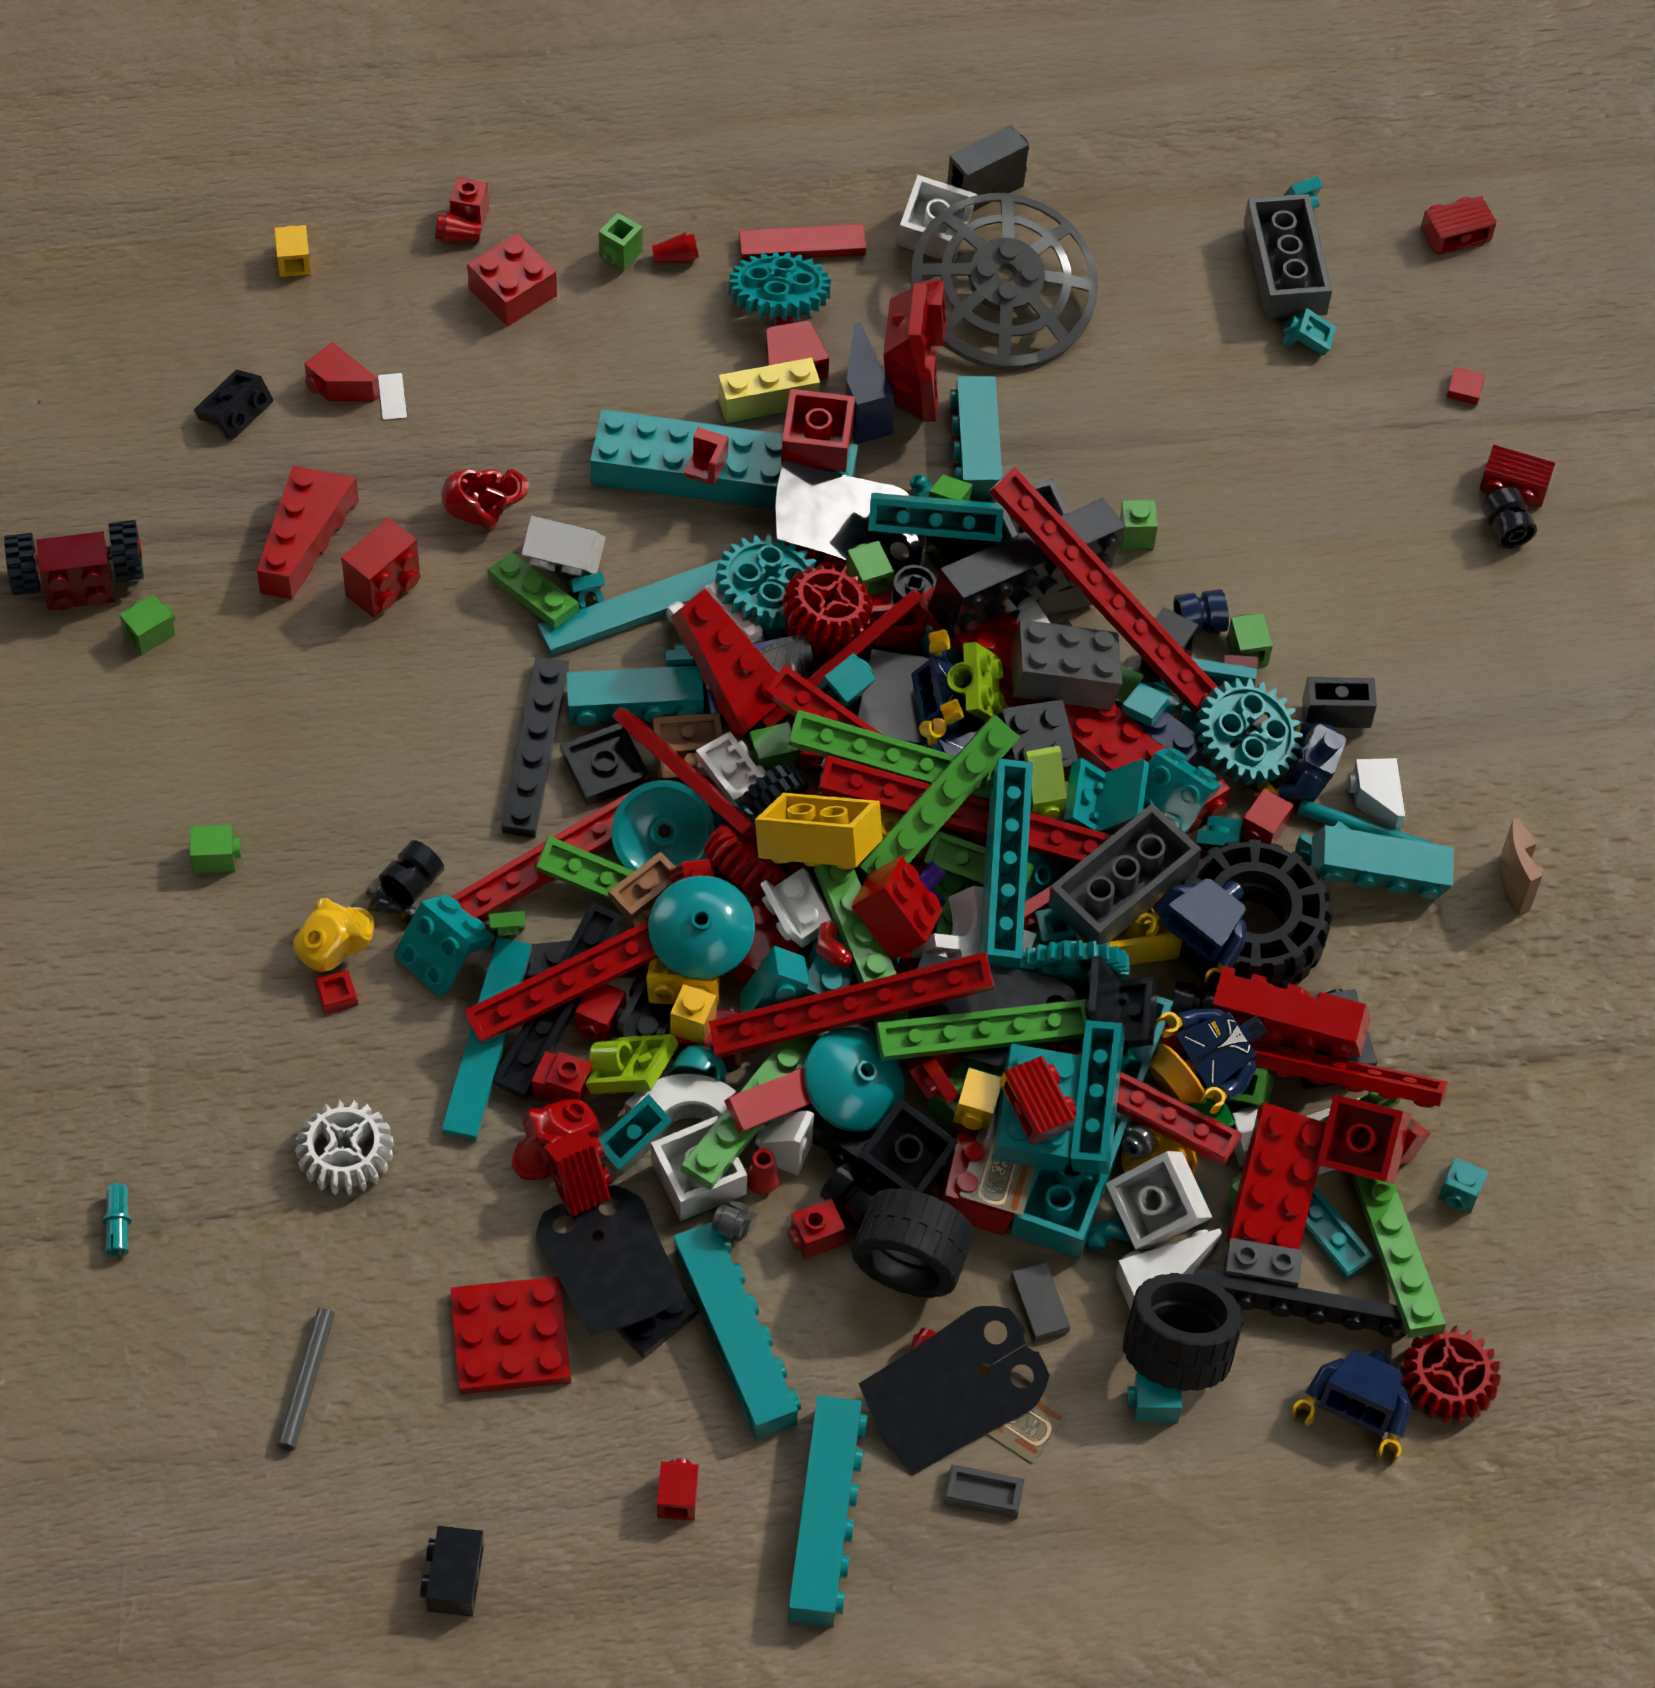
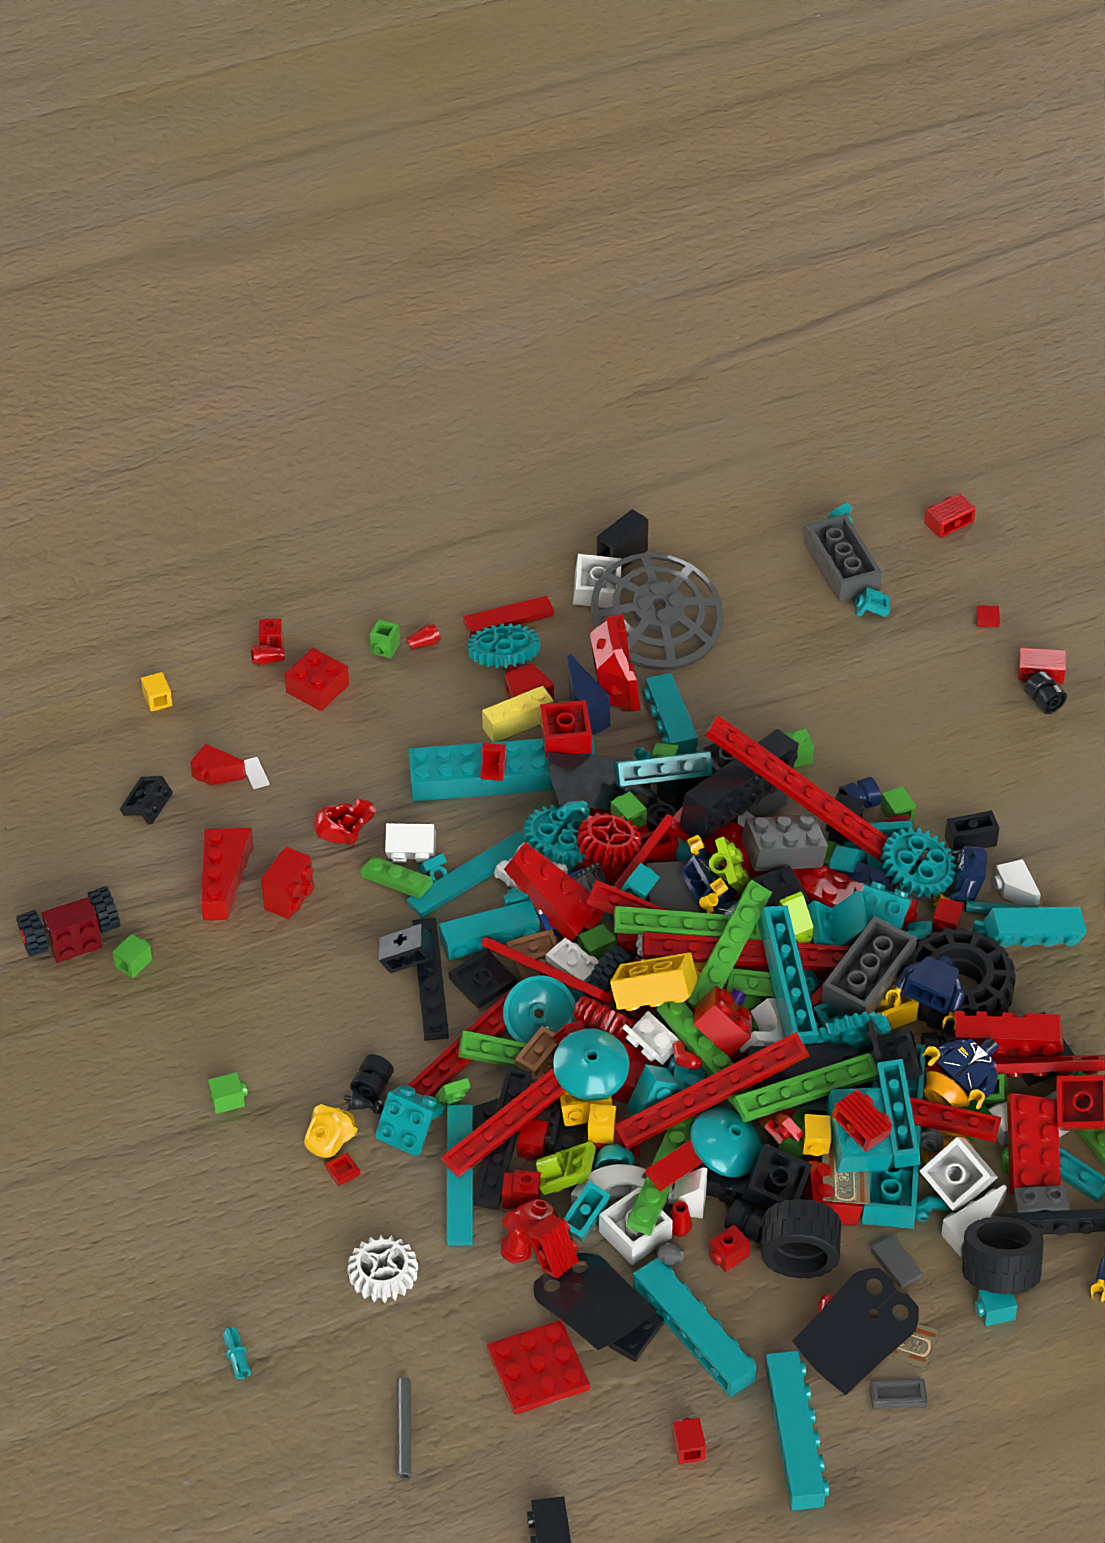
camera: 10 degrees left, 10 degrees down
none -> black brick [378,924,434,974]
none -> teal arm [556,800,590,820]

